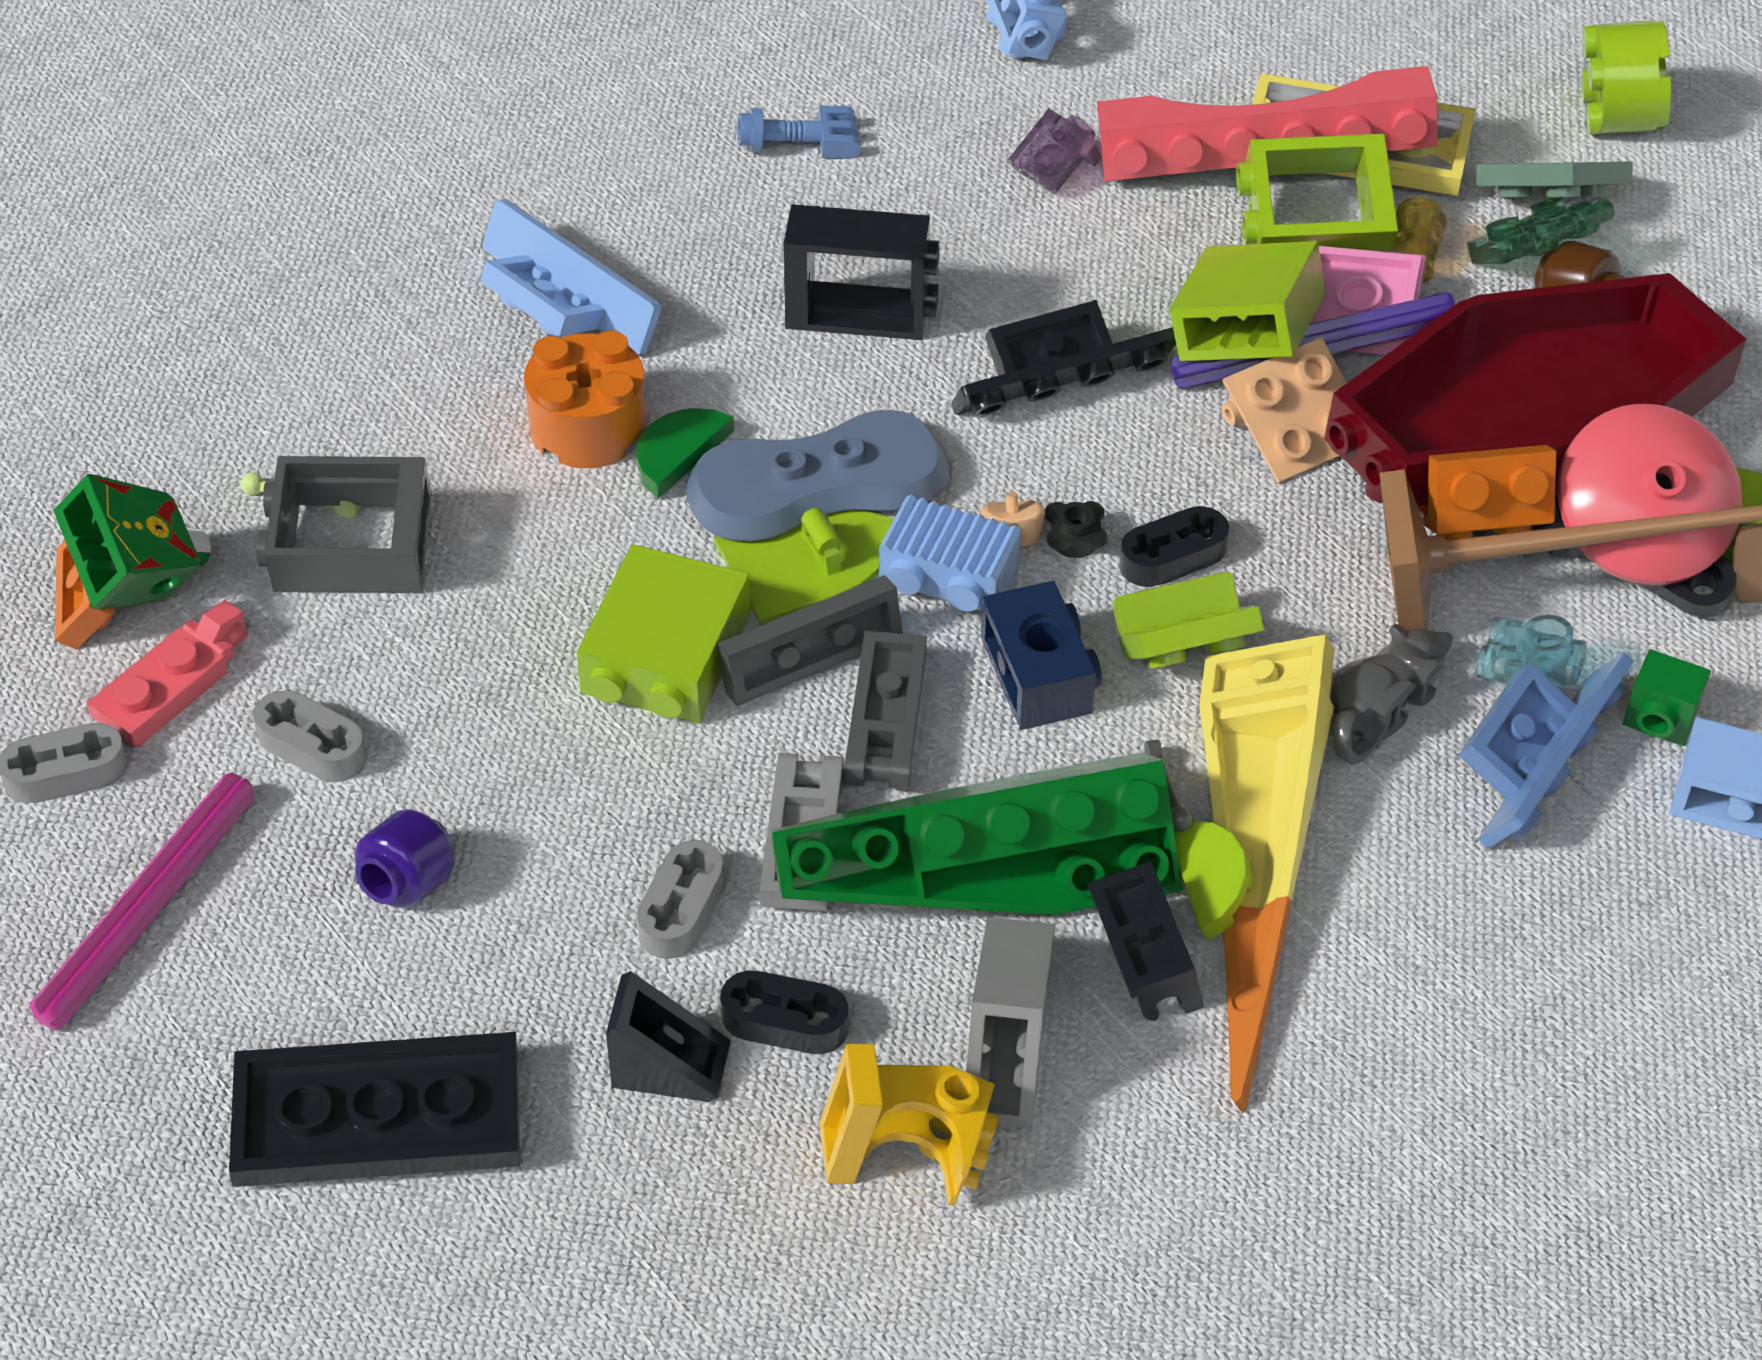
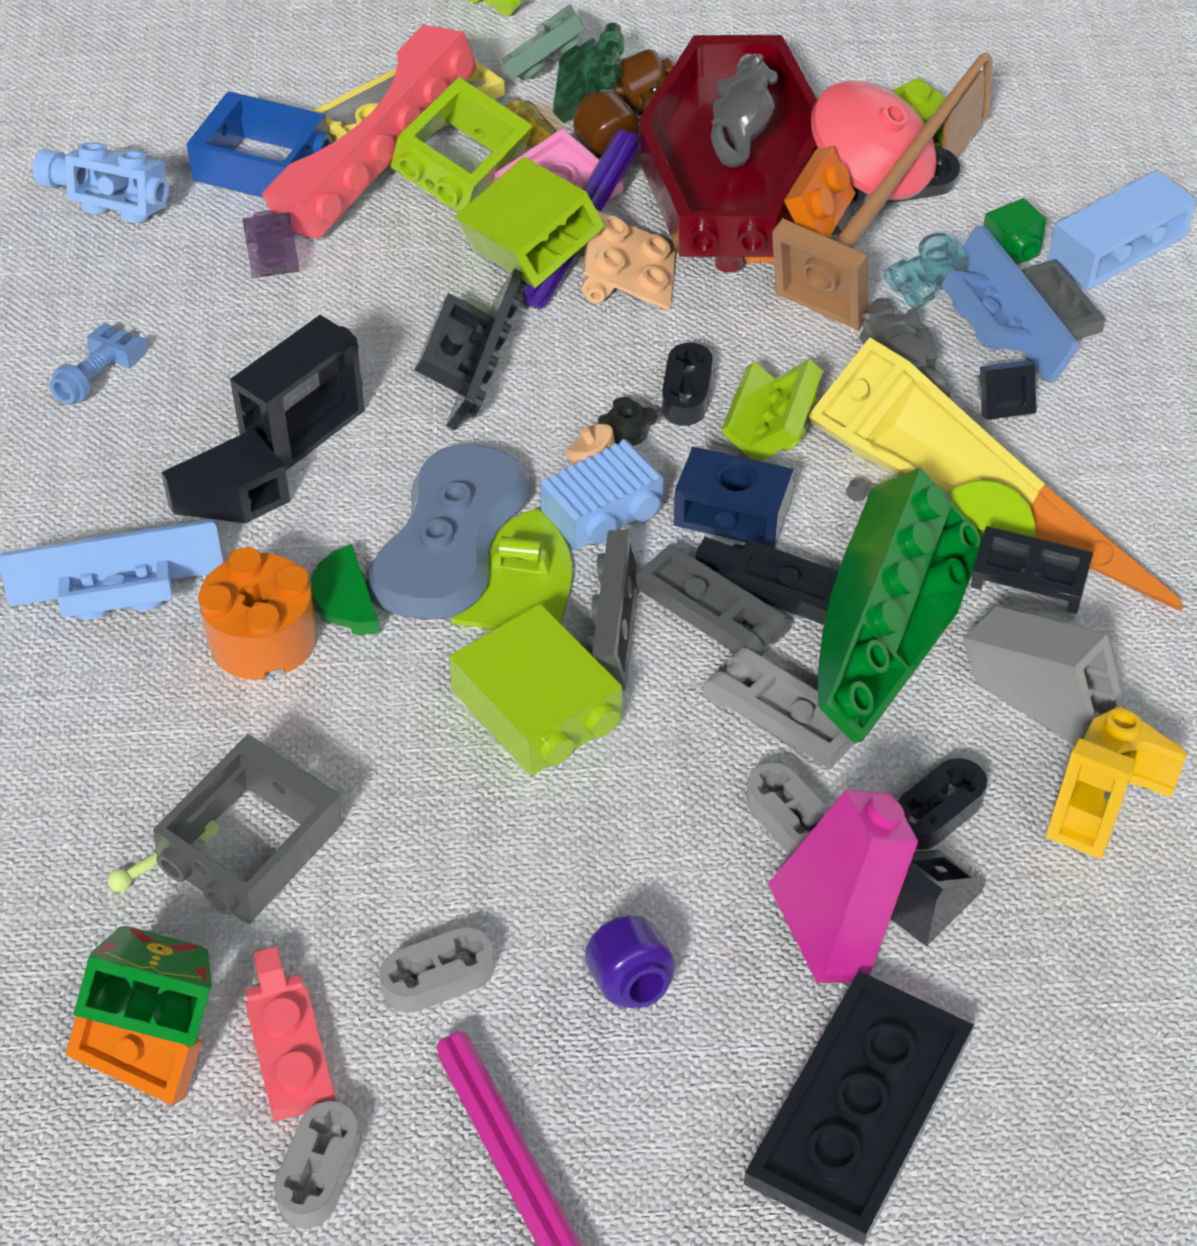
camera: 55 degrees left, 0 degrees up
none -> black slope [161,429,290,523]
none -> blue window [186,91,332,198]
none -> reddish brown head [573,92,640,159]
none -> black hinge [695,536,838,625]
none -> dark grey animal [711,53,778,168]
none -> dark pink slope [768,790,918,983]
none -> black tile [977,360,1036,420]
none -> dark grey plate [1021,259,1105,340]

